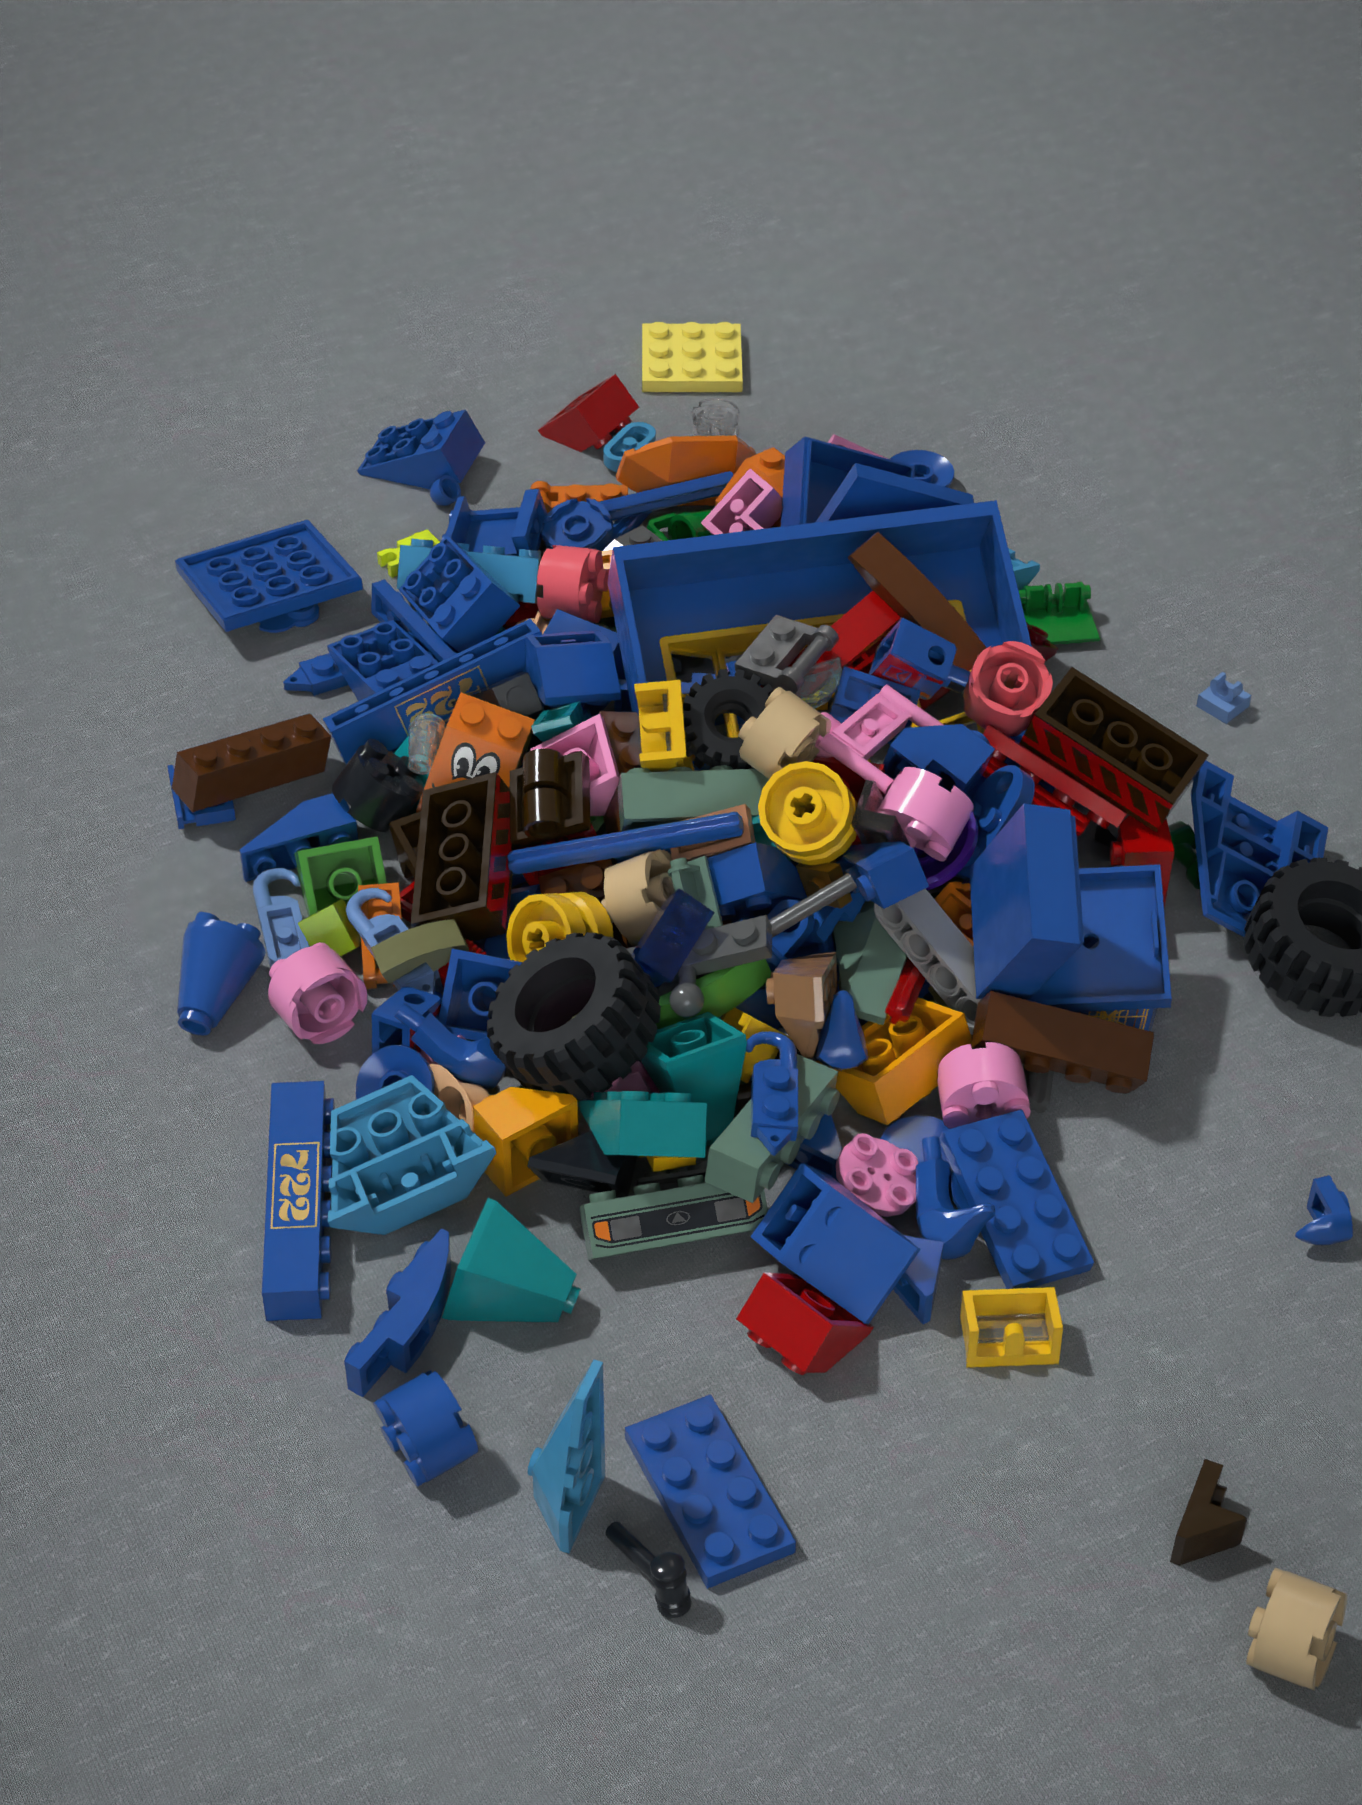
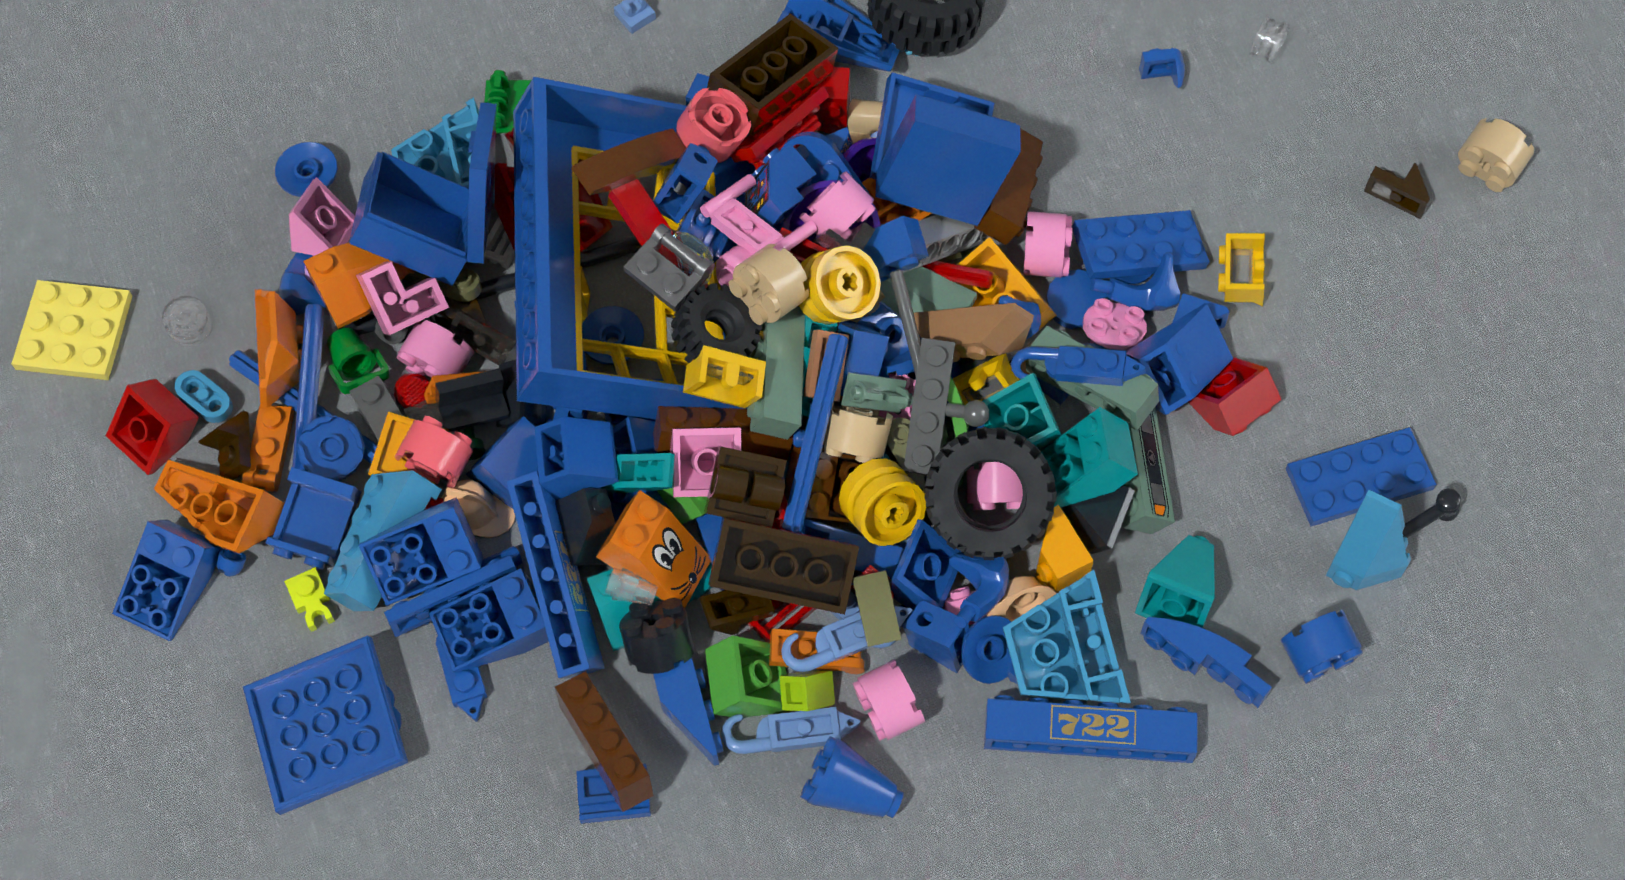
camera: 80 degrees left, 20 degrees up
clear blue hinge [631,888,715,987] -> none
none -> orange wedge [154,460,285,554]
none -> dark brown slope [198,410,251,480]

